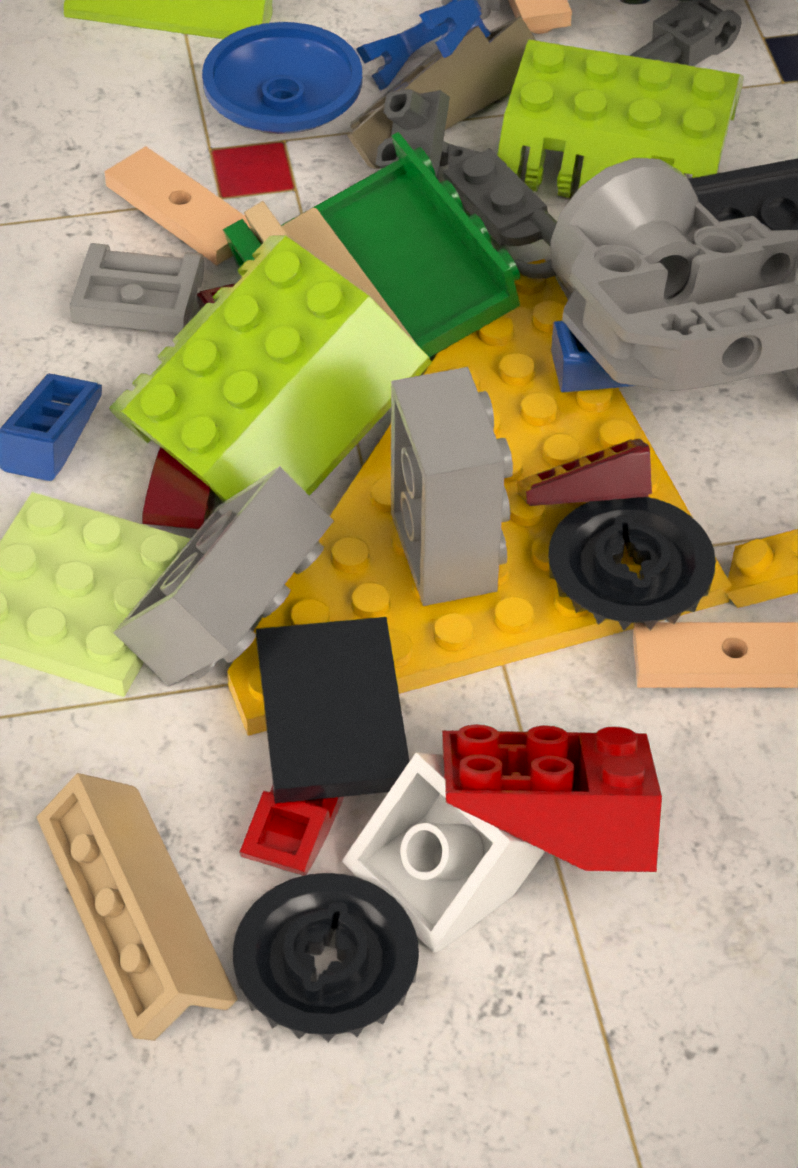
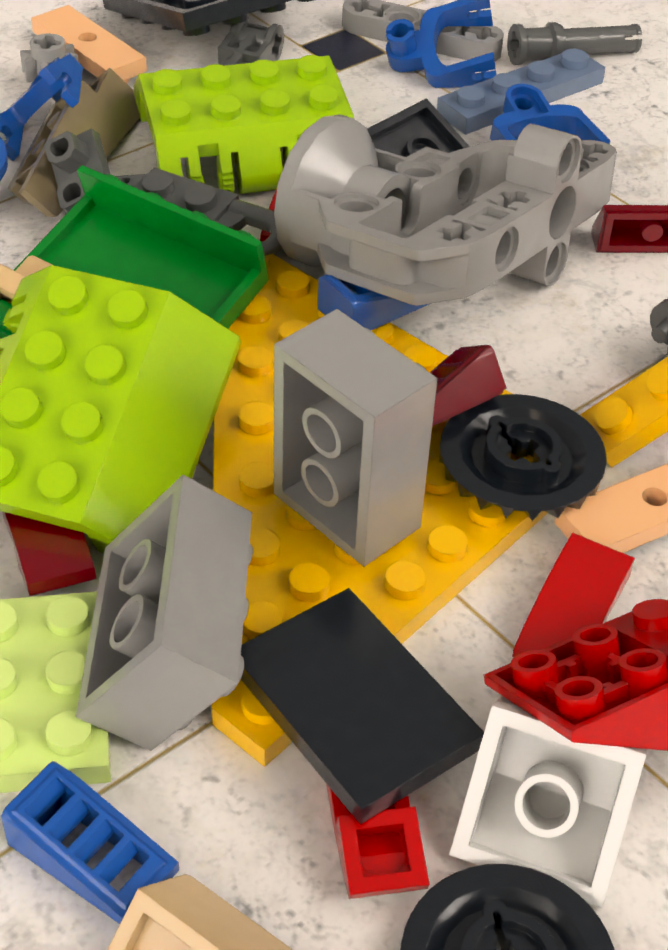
camera: 30 degrees left, 5 degrees down
none -> blue slope [1,761,179,924]
none -> red slope [512,533,635,658]

